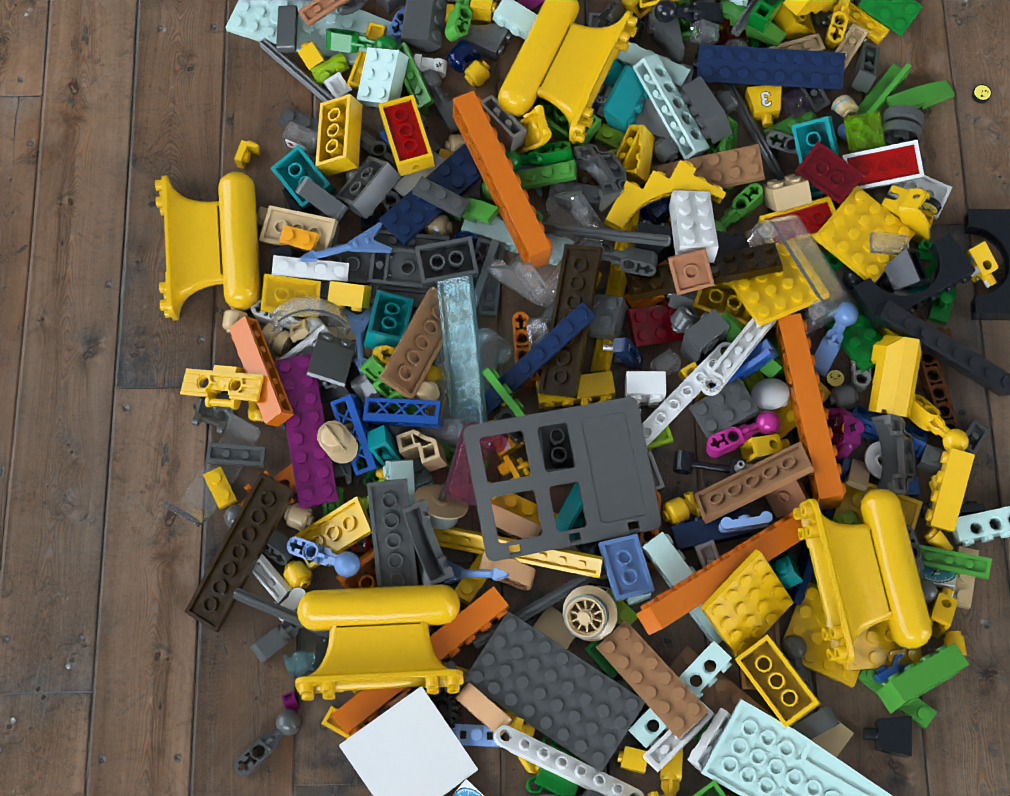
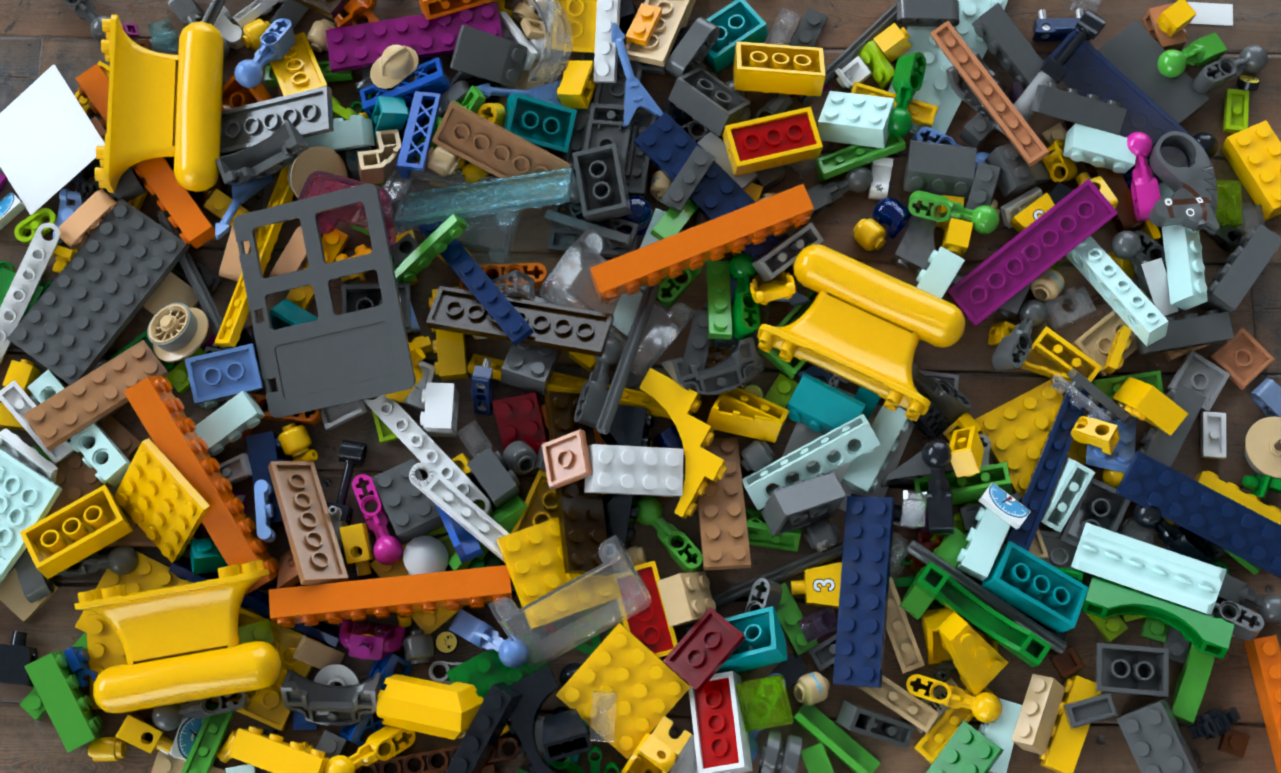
camera: 90 degrees right, 5 degrees up
none -> lime plate [14,208,57,244]

